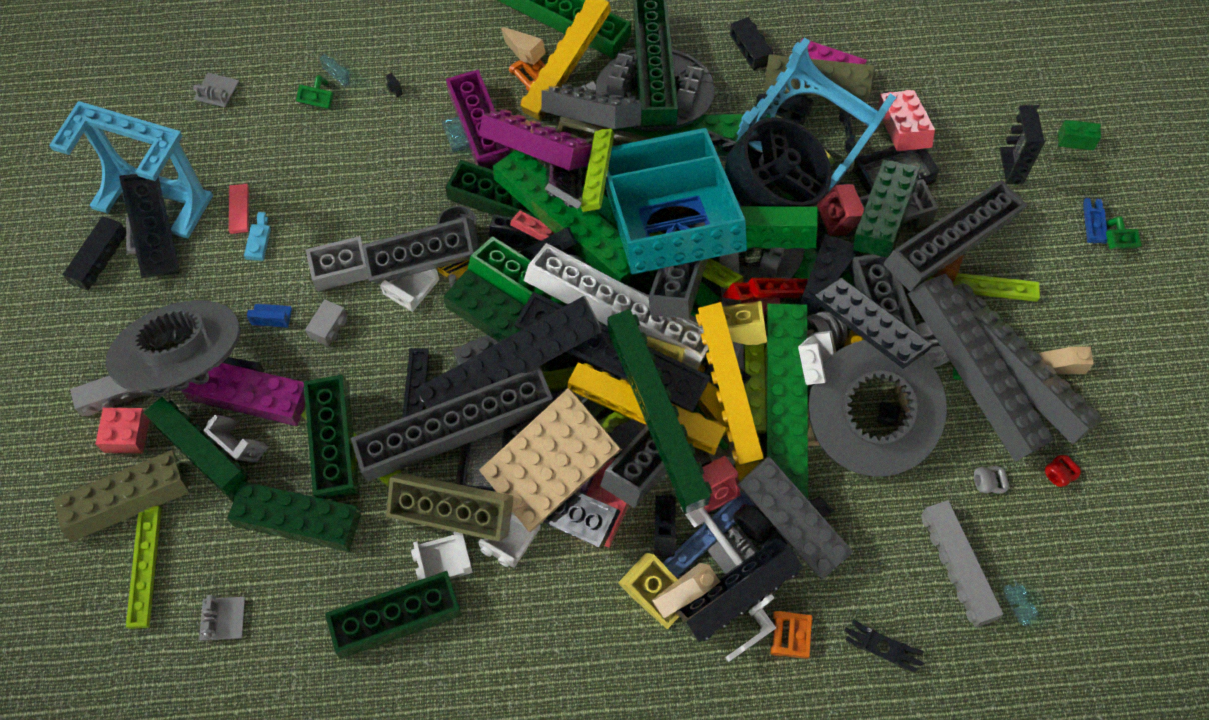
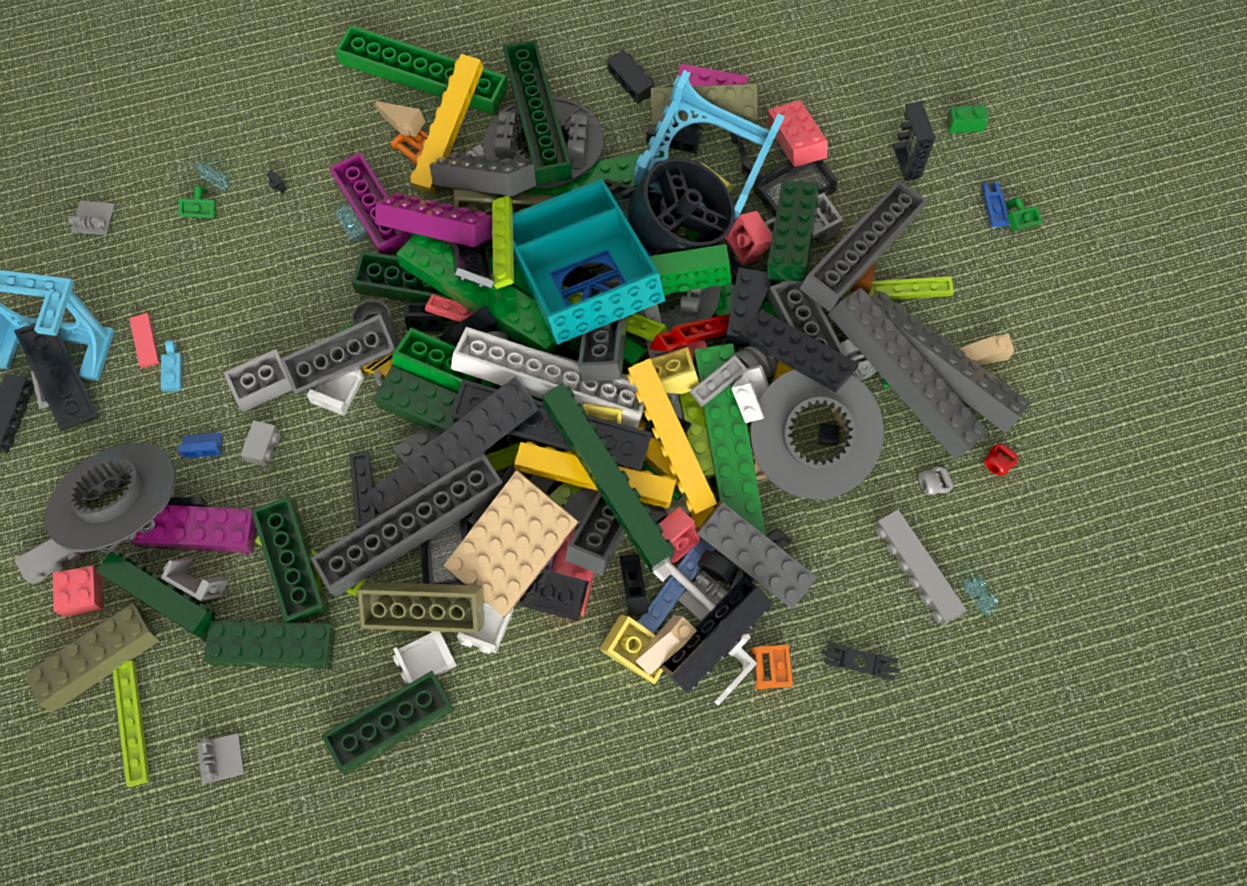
camera: 10 degrees left, 5 degrees up
none -> light grey tile [690,355,748,407]

